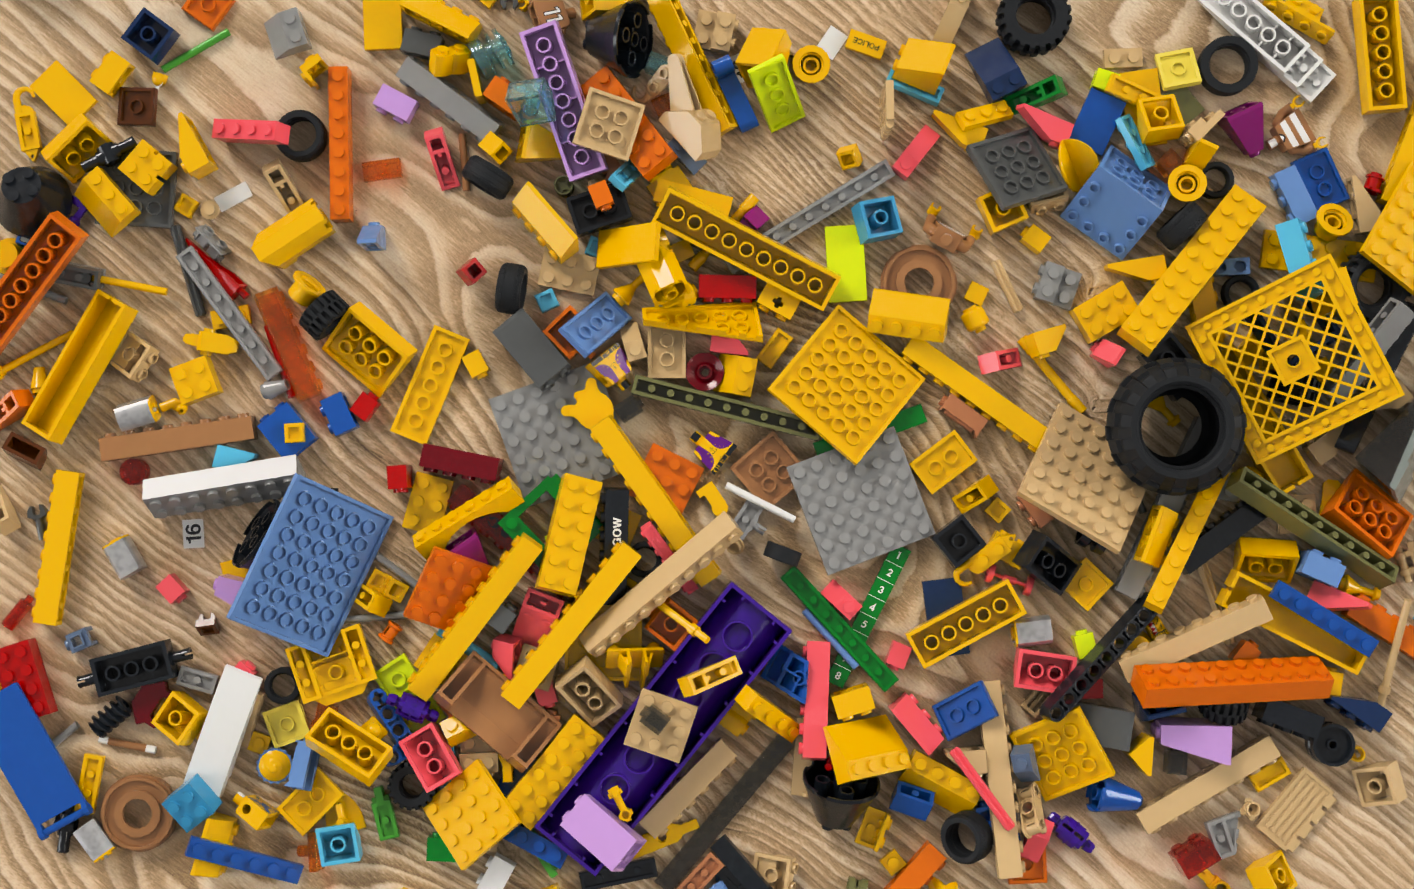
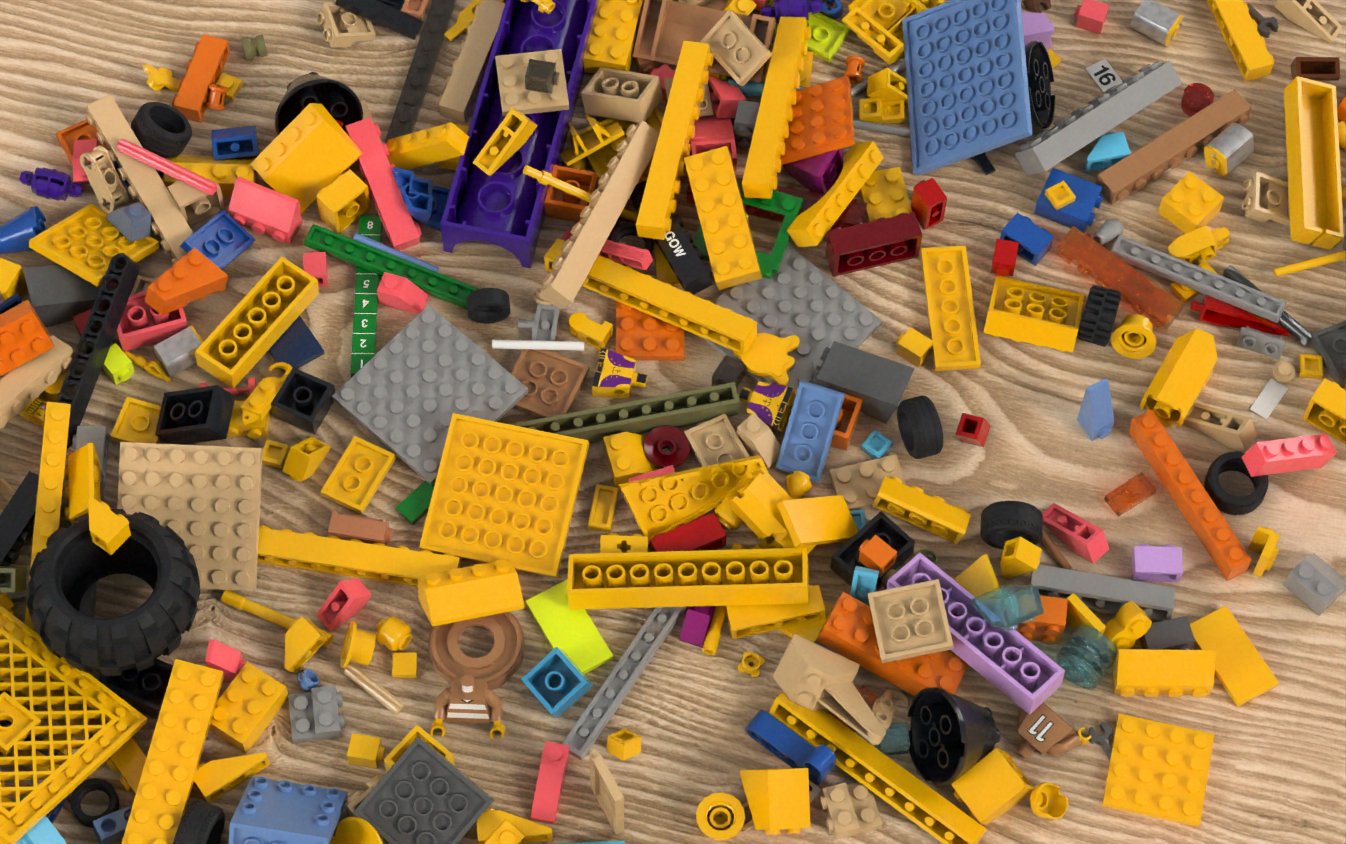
camera: 150 degrees right, 25 degrees down
yellow arm [159,398,188,415] -> none
neon yellow tile [747,53,805,133] -> none
yellow bracket [854,805,892,852] -> none
none -> yellow slope [88,497,131,555]
none -> yellow hand [124,351,171,383]
none -> orange wedge [145,247,228,316]
none -> orange bush [205,84,229,110]
none -> medium blue plate [297,669,320,691]
none -> yellow piece [340,621,376,668]
none -> tan plate [700,10,773,86]
none -> yellow plate [737,651,765,678]

